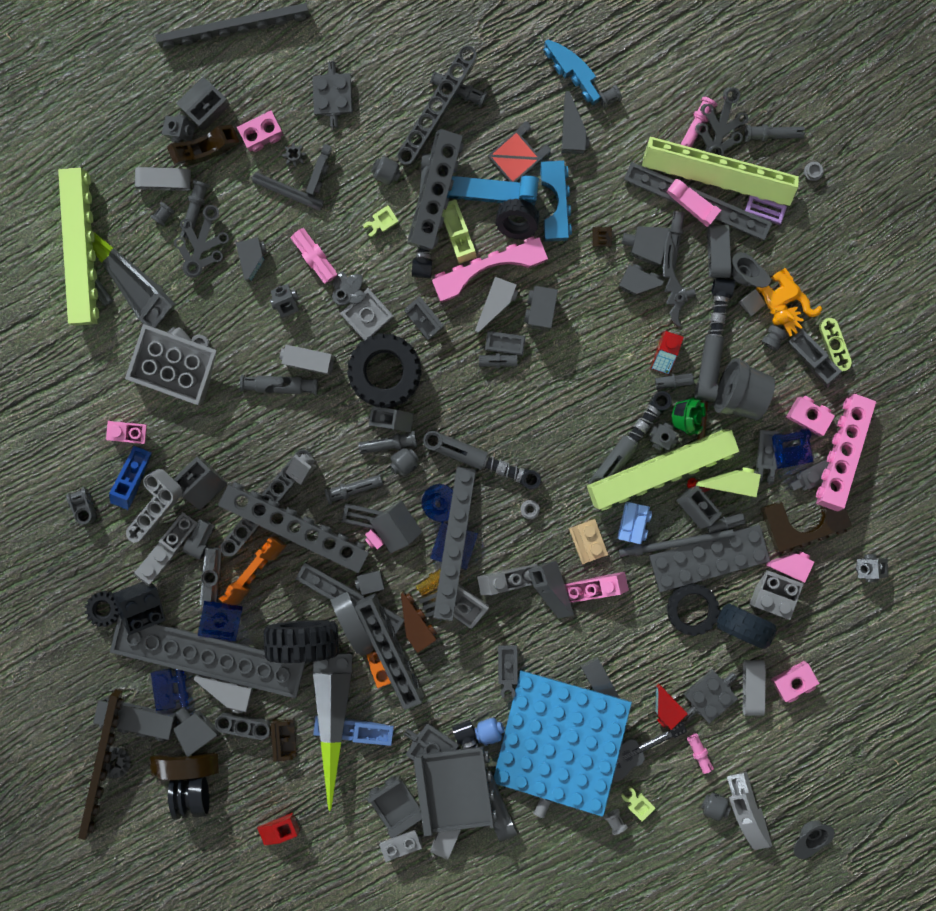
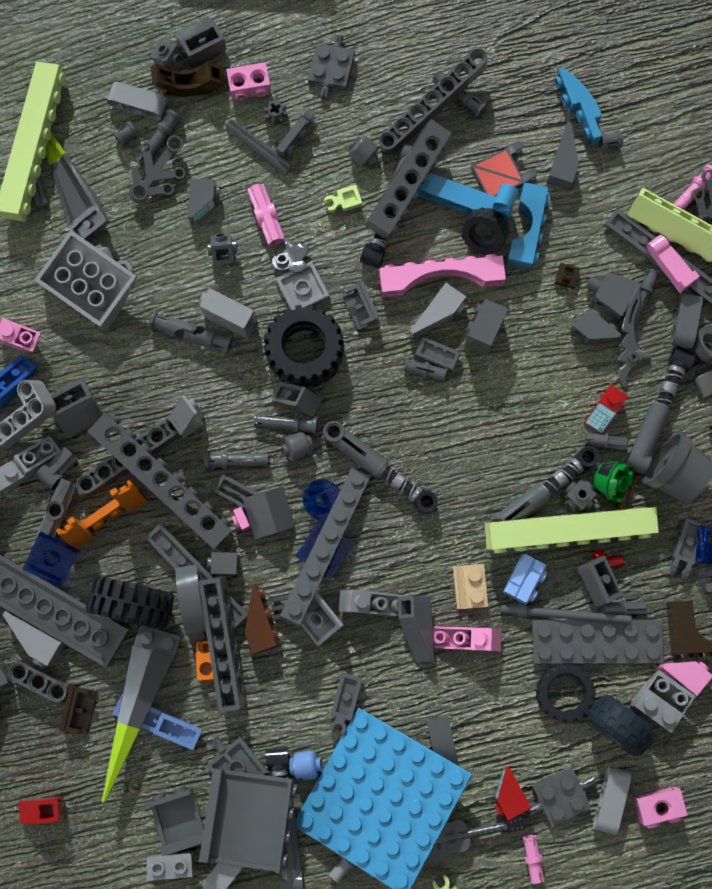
camera: 20 degrees right, 10 degrees down
clear yellow pin [416,568,441,596] -> none
yellowish green slope [442,199,477,264] -> none
light grey plate [520,500,540,519] -> none
yellowish green slope [696,467,761,497] -> none

